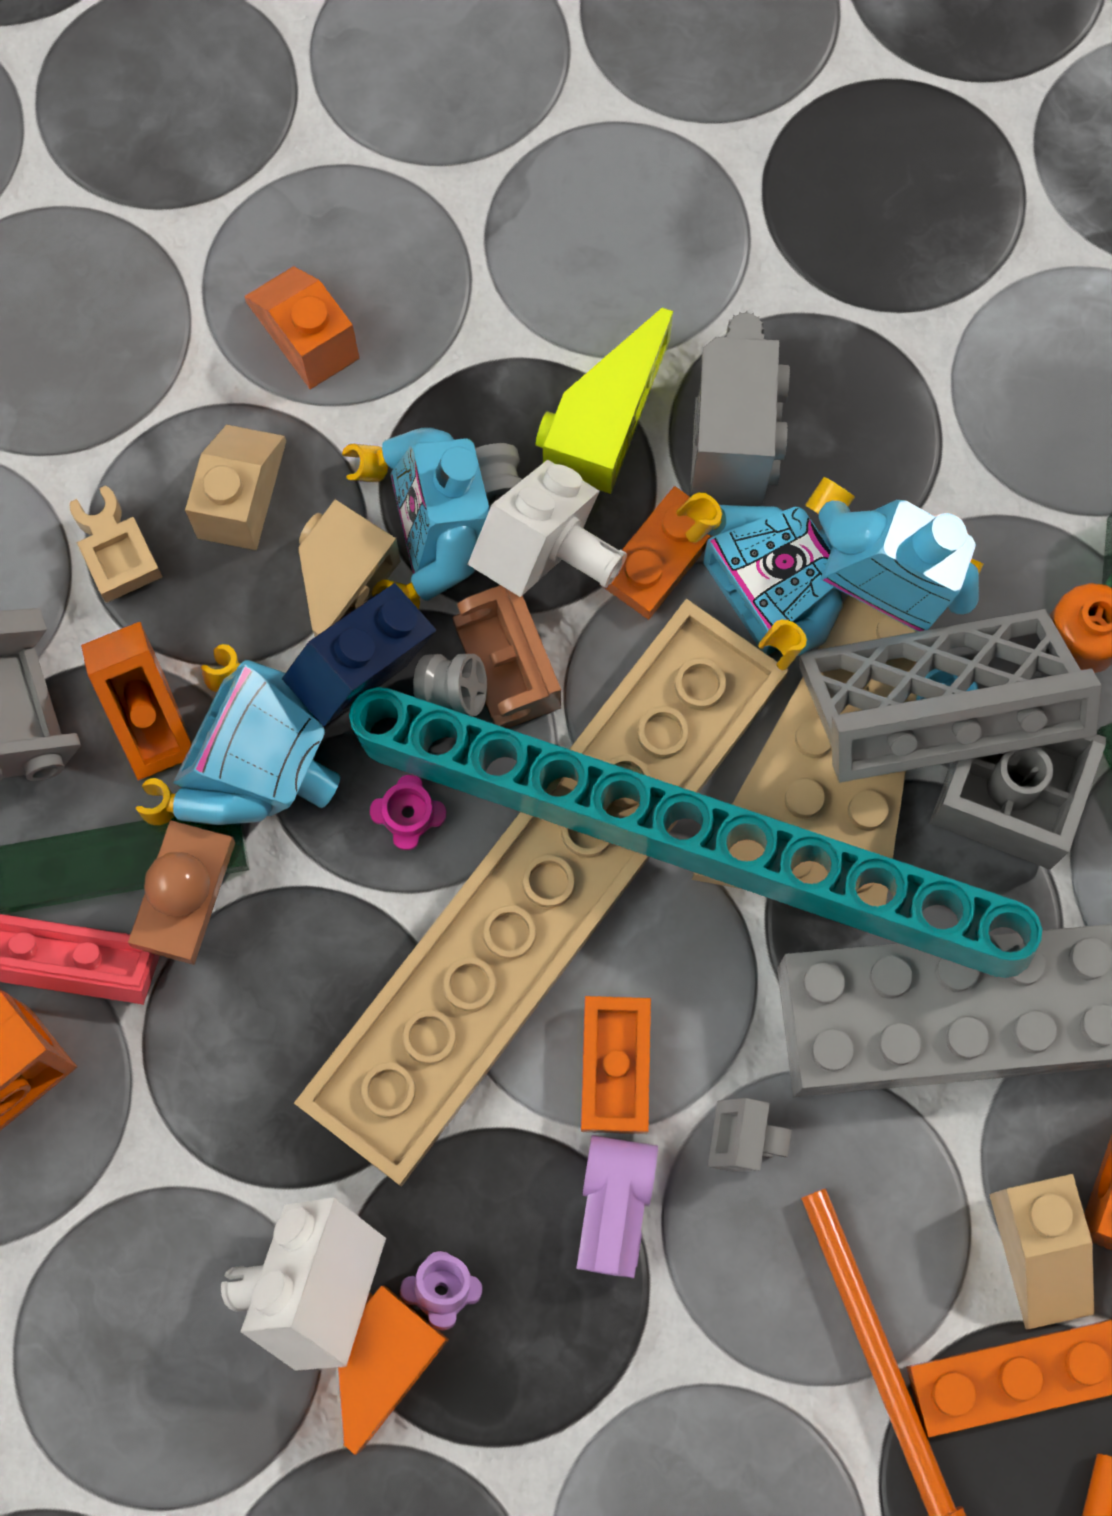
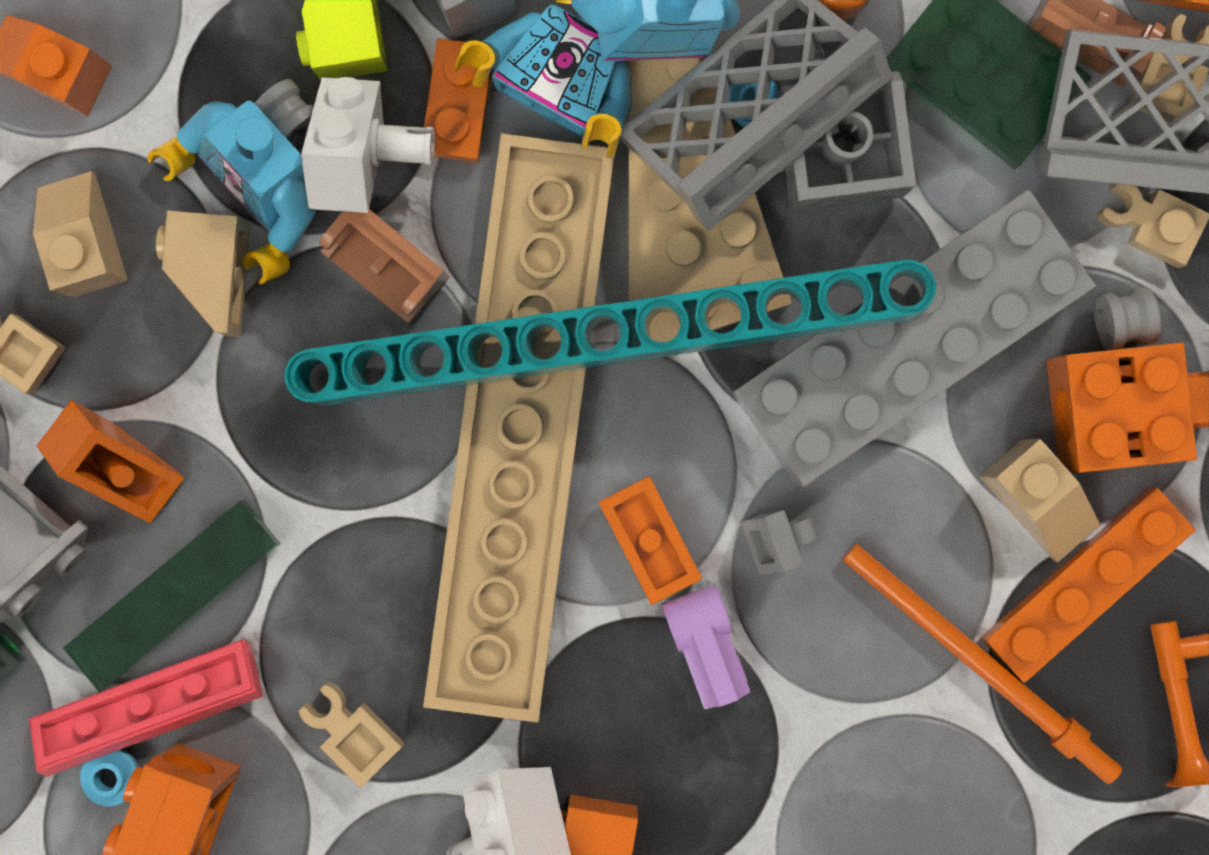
camera: 25 degrees left, 15 degrees up
nougat tile [128,820,235,965] -> none
medium azure torso [135,644,341,825] -> none
dark blue brick [282,583,436,727] -> none
dark pink plate [370,775,446,850] -> none
lavender plate [400,1251,482,1330] -> none
light grey wheel [413,654,487,716] -> none
none -> tan plate [298,681,404,789]

